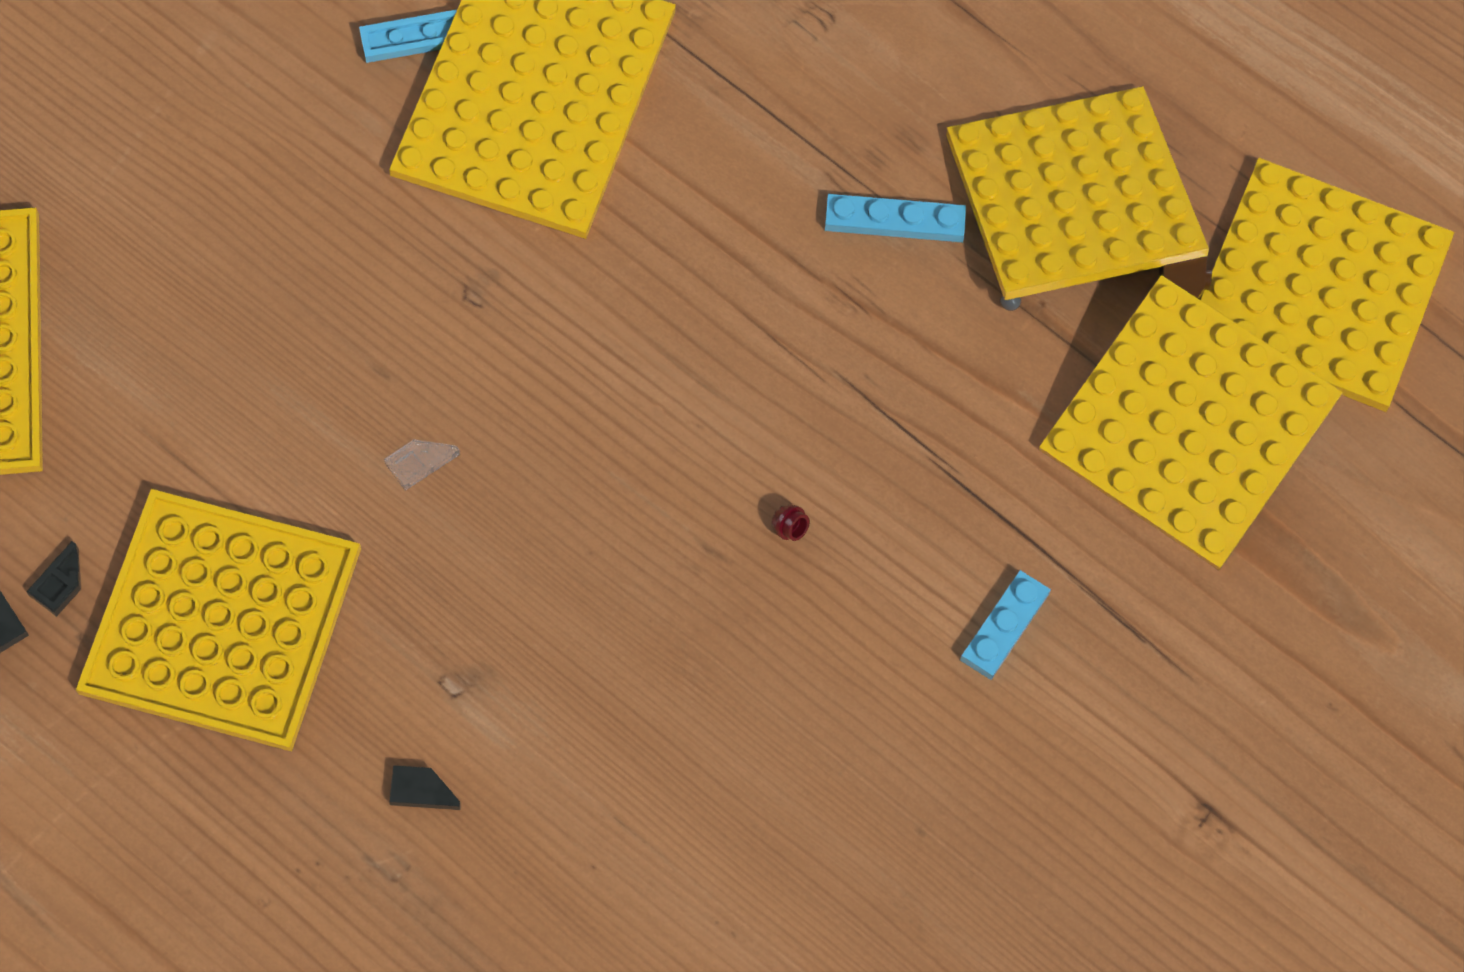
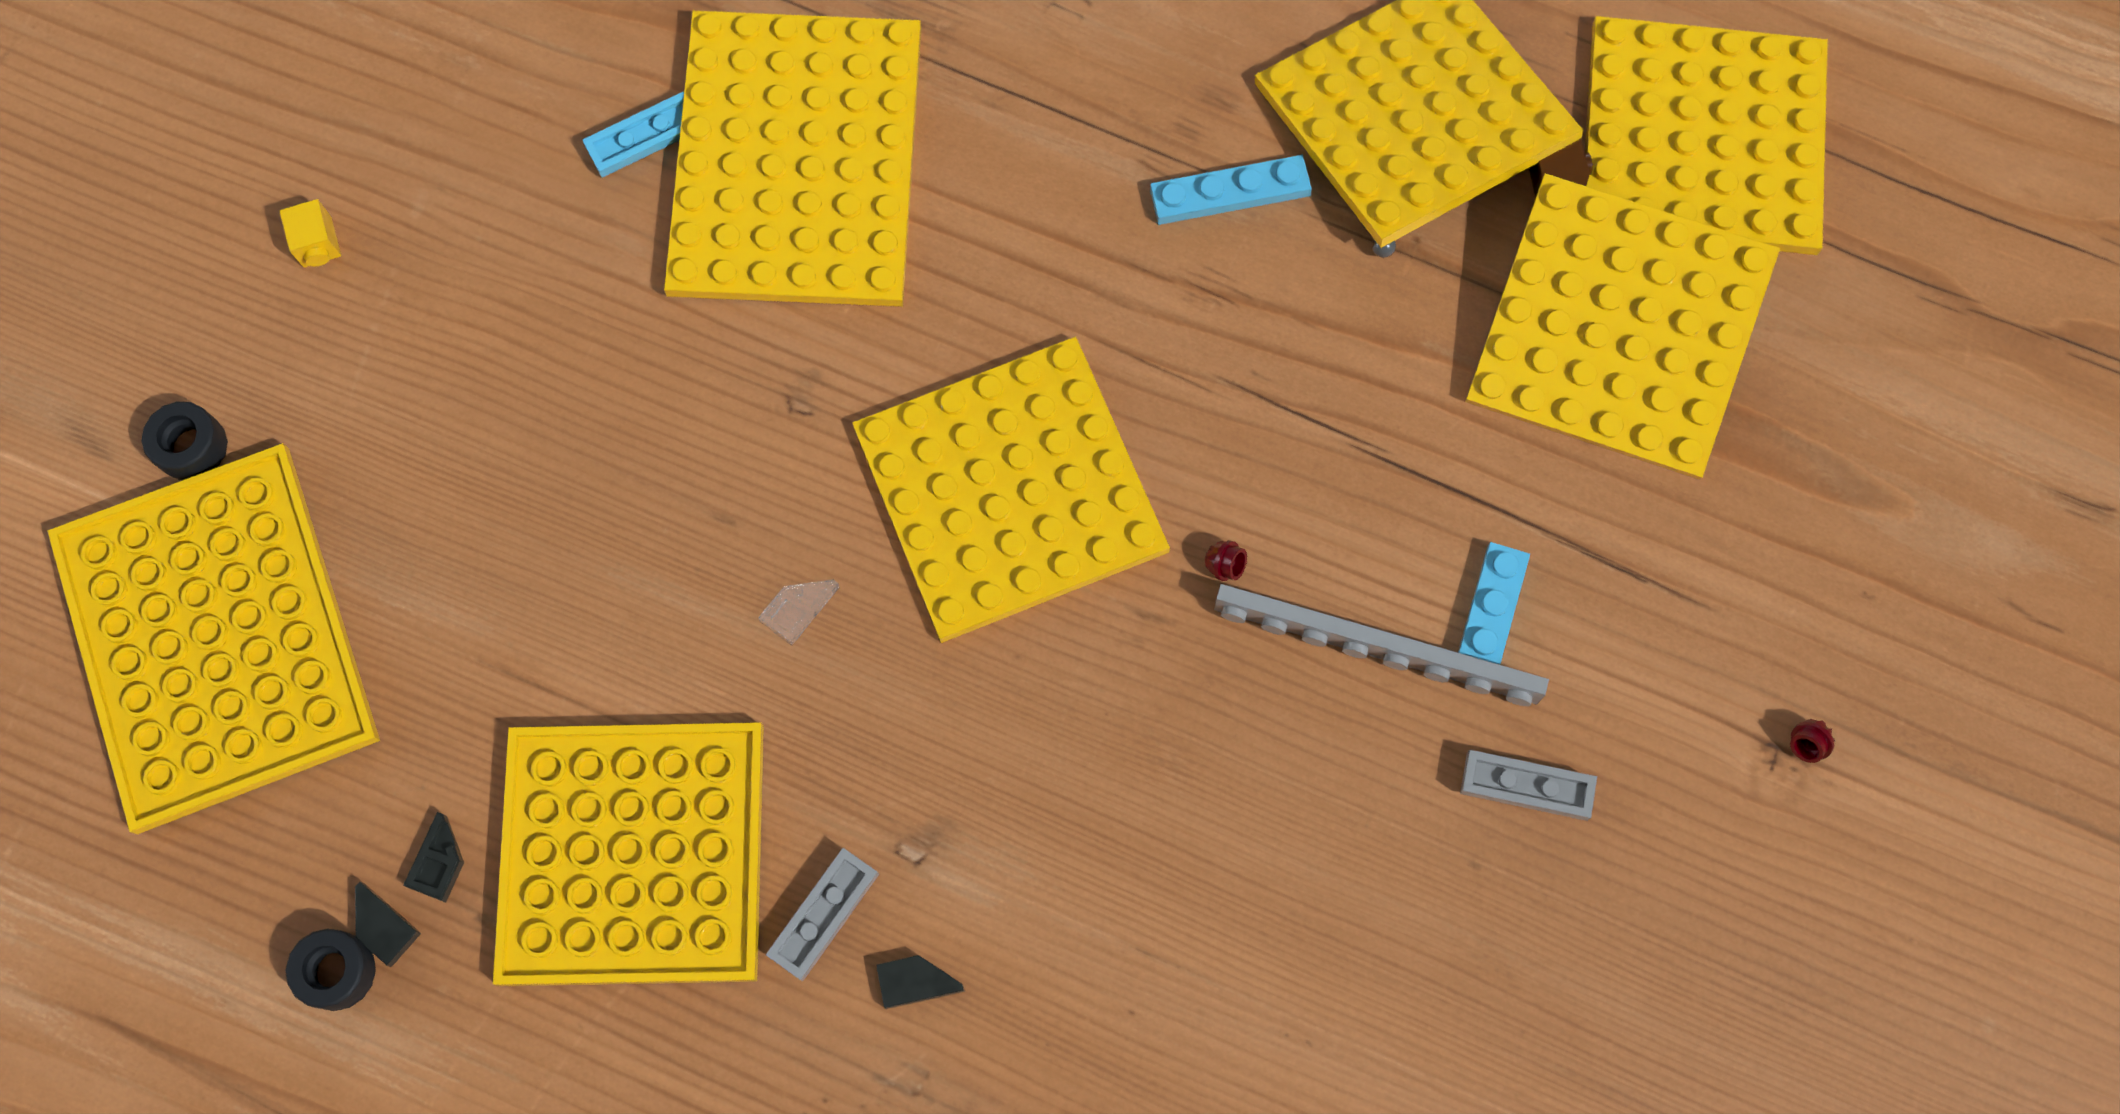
camera: 10 degrees left, 5 degrees up
none -> yellow brick [279,199,341,268]
none -> light grey plate [766,848,879,982]
none -> yellow plate [852,336,1170,643]
none -> light grey plate [1214,584,1549,706]
none -> light grey plate [1460,750,1597,821]
none -> dark red plate [1790,719,1835,763]

